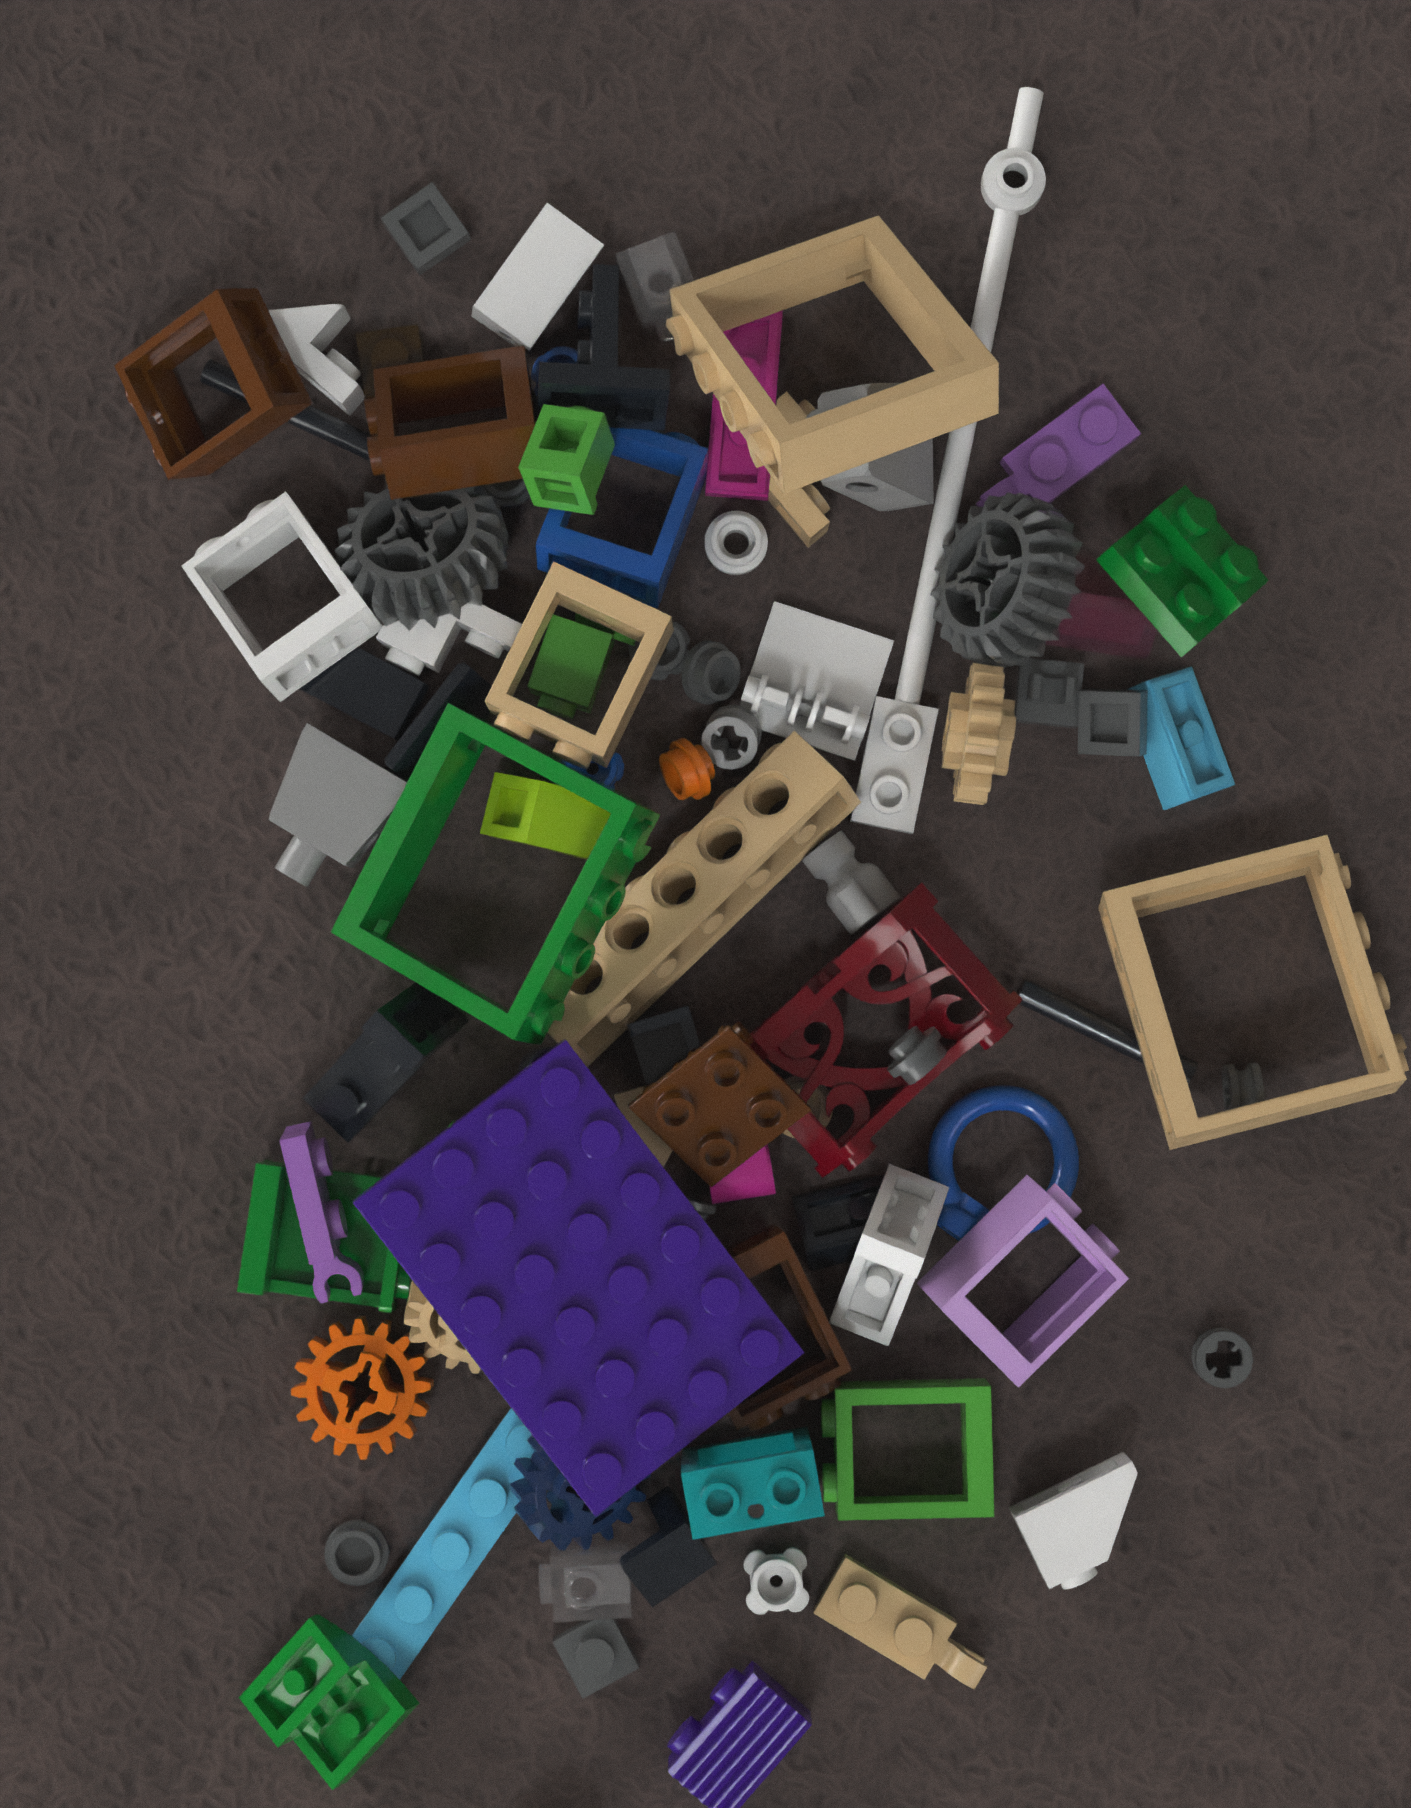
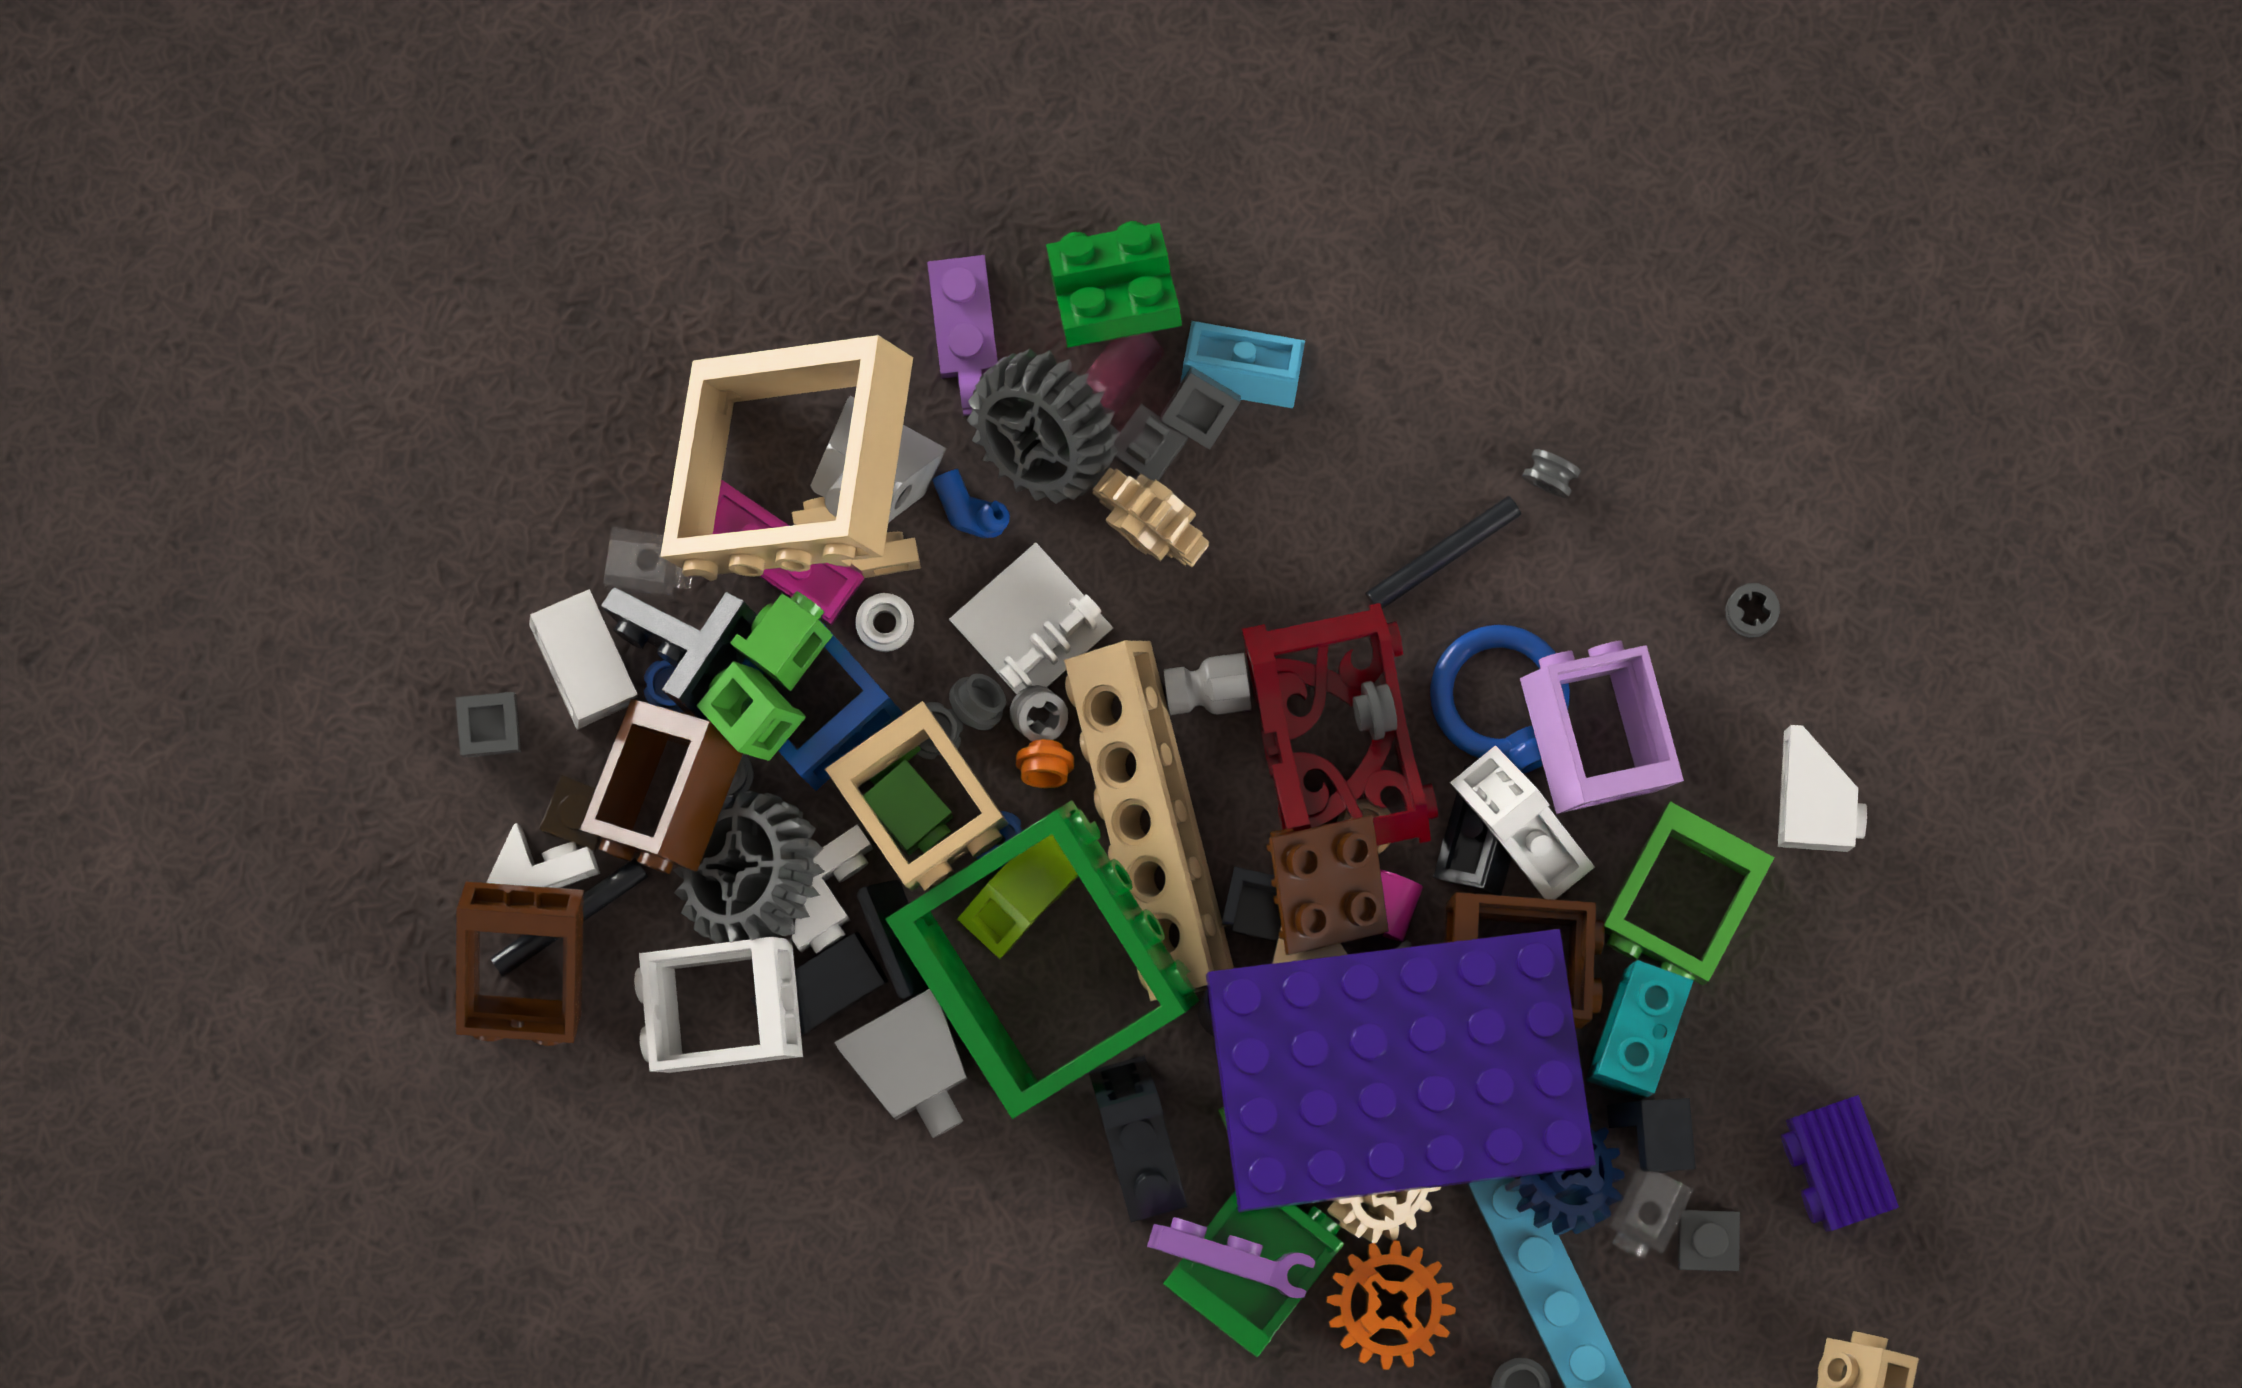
camera: 60 degrees left, 5 degrees down
white plate [744,1547,809,1615] -> none
tan plate [813,1554,987,1690] -> none
white bar [850,87,1046,834] -> none
tan window [1098,835,1409,1150] -> none
none -> bright green brick [730,591,833,691]
none -> blue arm [932,469,1010,539]

